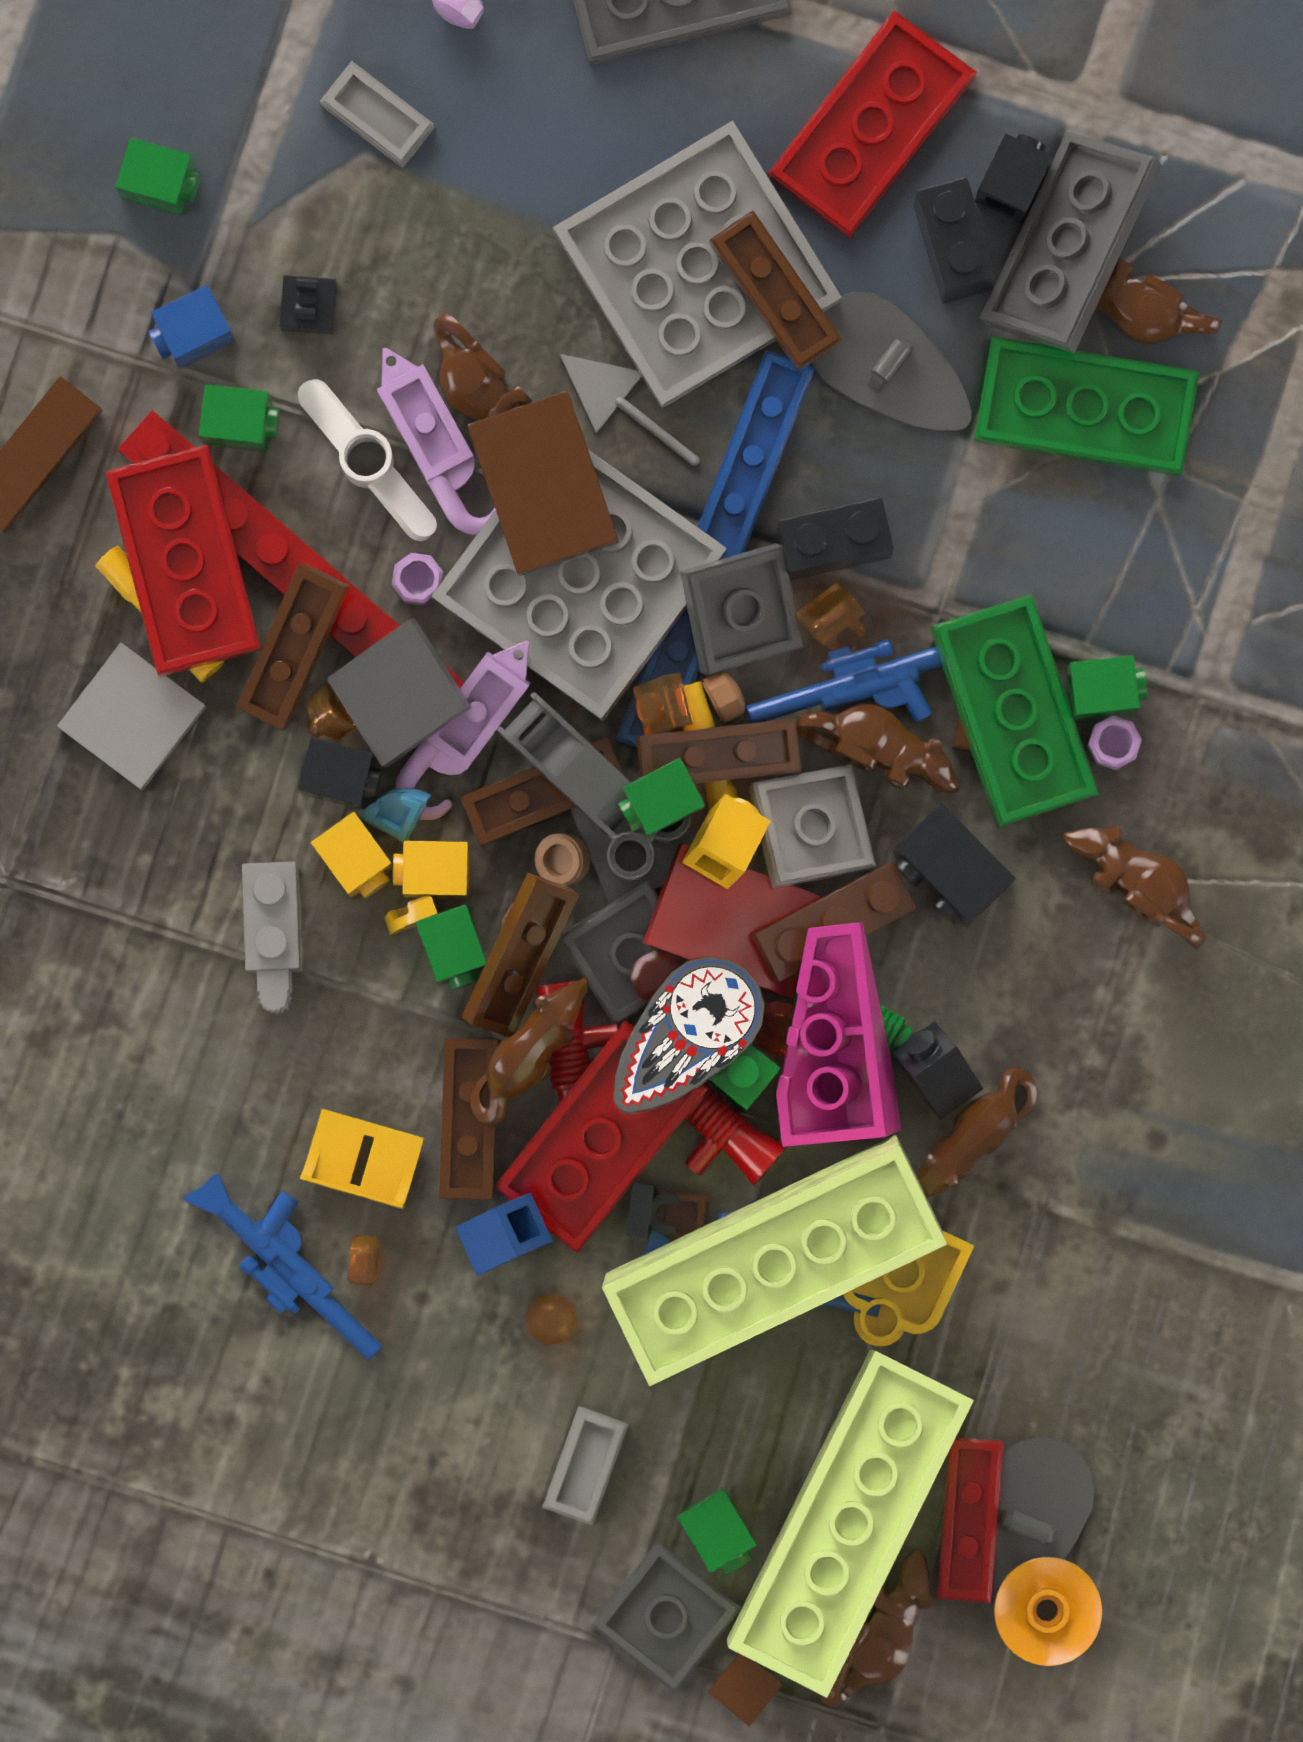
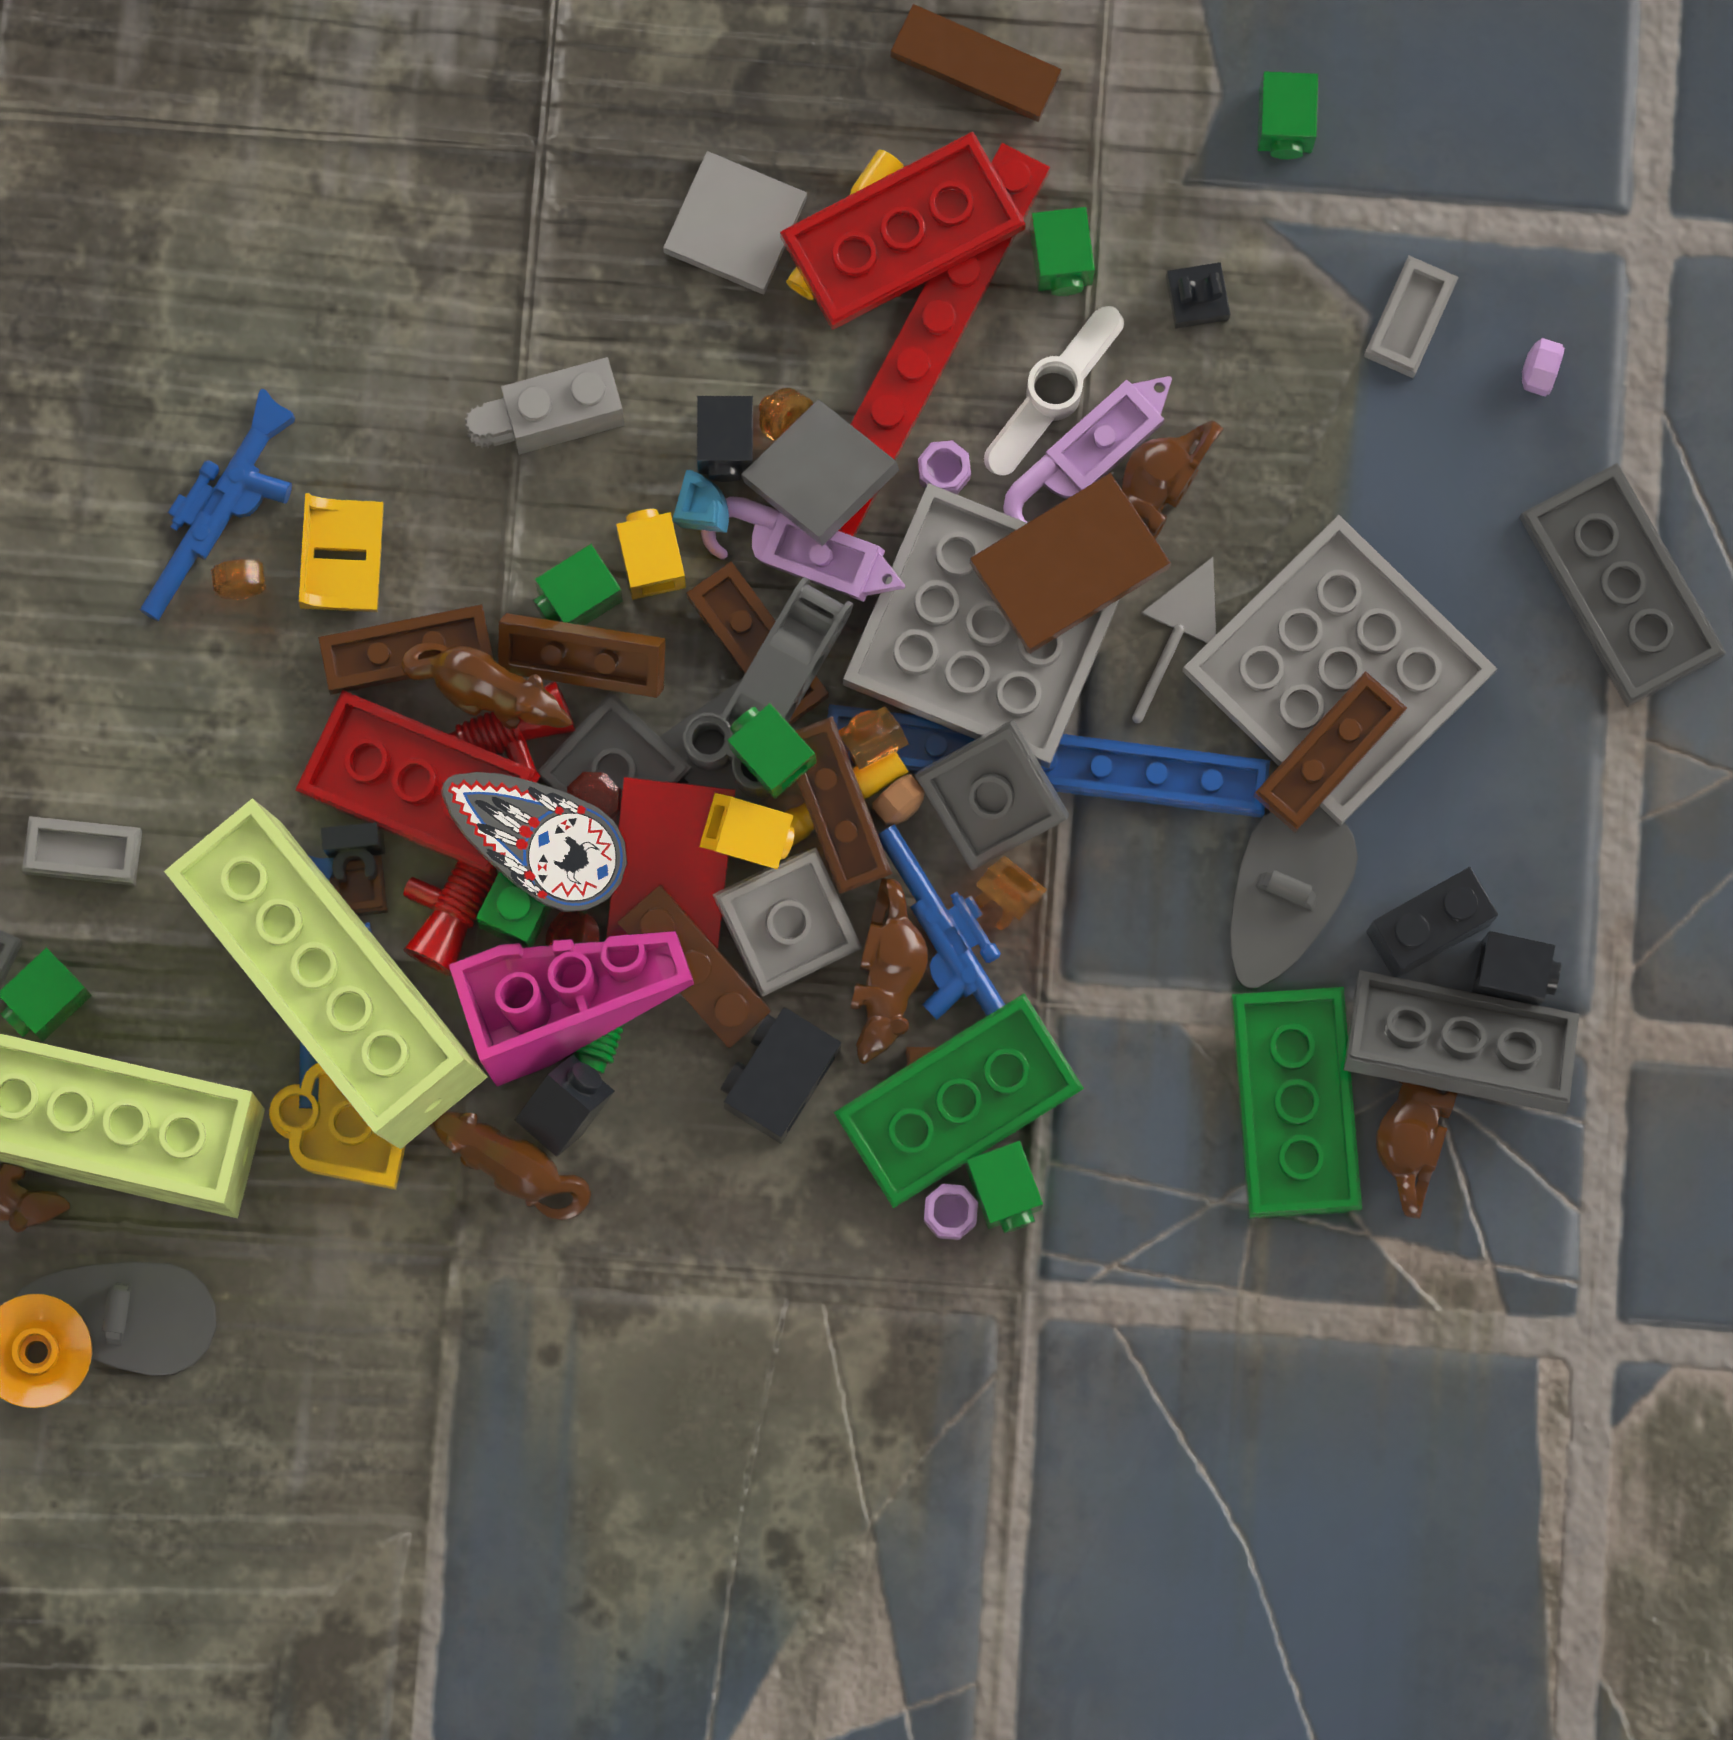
camera: 70 degrees right, 5 degrees down
blue brick [148,284,235,369] -> none
reddish brown plate [236,563,350,730] -> none
yellow brick [311,812,393,899] -> none
yellow tile [384,895,438,935] -> none
blue brick [455,1192,552,1276] -> none
clear orange tile [526,1293,578,1346] -> none
medium nougat tile [535,832,590,886] -> none
red tile [767,10,977,240] -> none
black brick [777,497,894,581] -> none
red tile [937,1437,1005,1604] -> none
reddish brown animal [1063,826,1206,950] -> none

